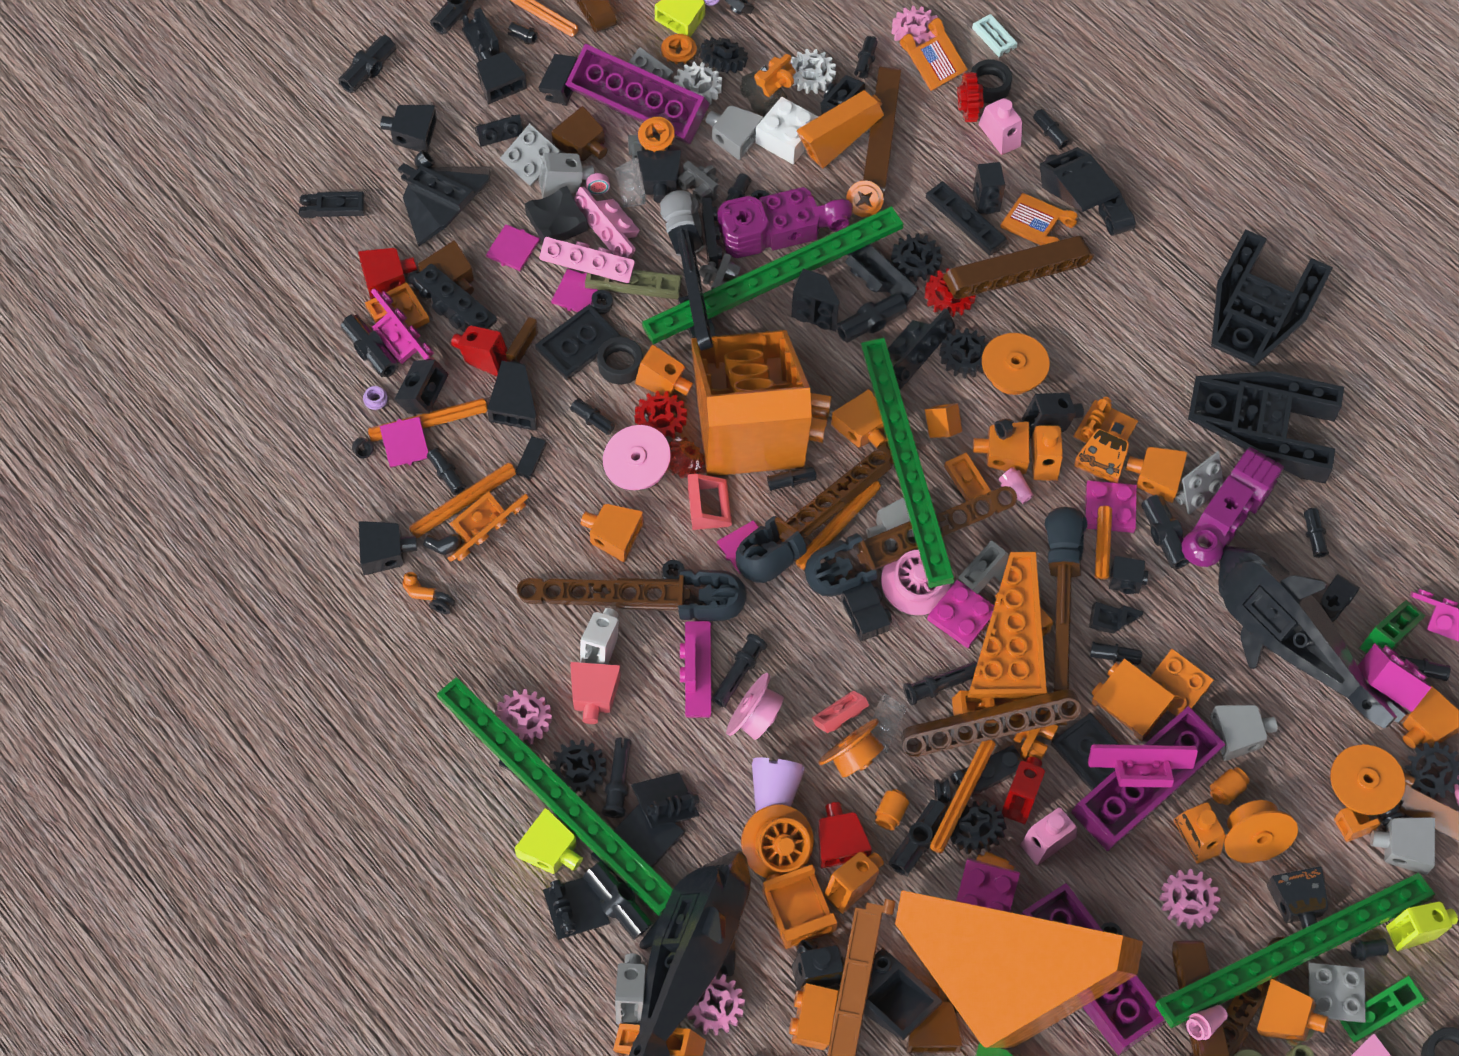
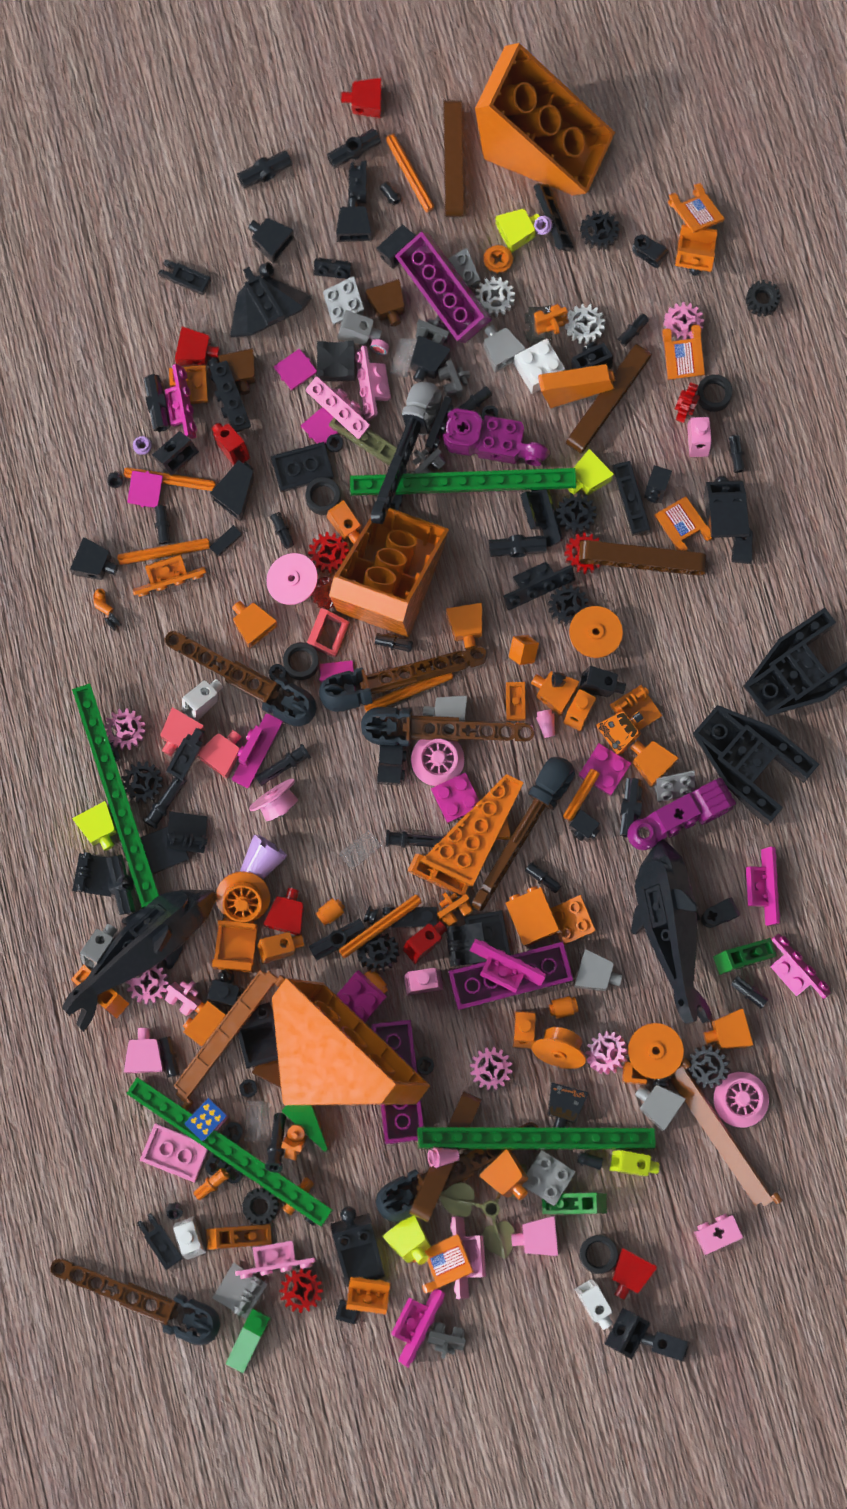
camera: 30 degrees right, 15 degrees up
black arm [423,534,462,555] -> none
reddish brown tile [506,317,538,363] -> none
orange gear [638,117,675,153] -> none
black gear [699,37,748,73] -> none
black slope [791,269,840,332] -> none
orange leg [808,393,832,443] -> none
coral plate [812,690,869,733] -> none
orange piece [818,719,885,778] -> none
orange gear [846,180,883,217] -> none
green plate [861,338,954,588] -> none
reddish brown beam [901,689,1081,757] -> none
dark grey slope [958,540,1009,594] -> none
light aqua tile [972,14,1017,57] -> none
black slope [1089,602,1144,634] -> none
black axle [1304,508,1329,558] -> none
dark pink brick [1358,644,1431,712] -> none
none -> bright pink hips [165,981,202,1016]
none -> black hinge [166,728,205,781]
none -> coral torso [197,730,241,779]
none -> black tyre [283,642,320,680]
none -> black hinge [446,922,487,967]
none -> neon yellow torso [568,449,614,495]
none -> bright pink gear [586,1031,628,1075]
none -> dark pink bracket [746,846,780,926]

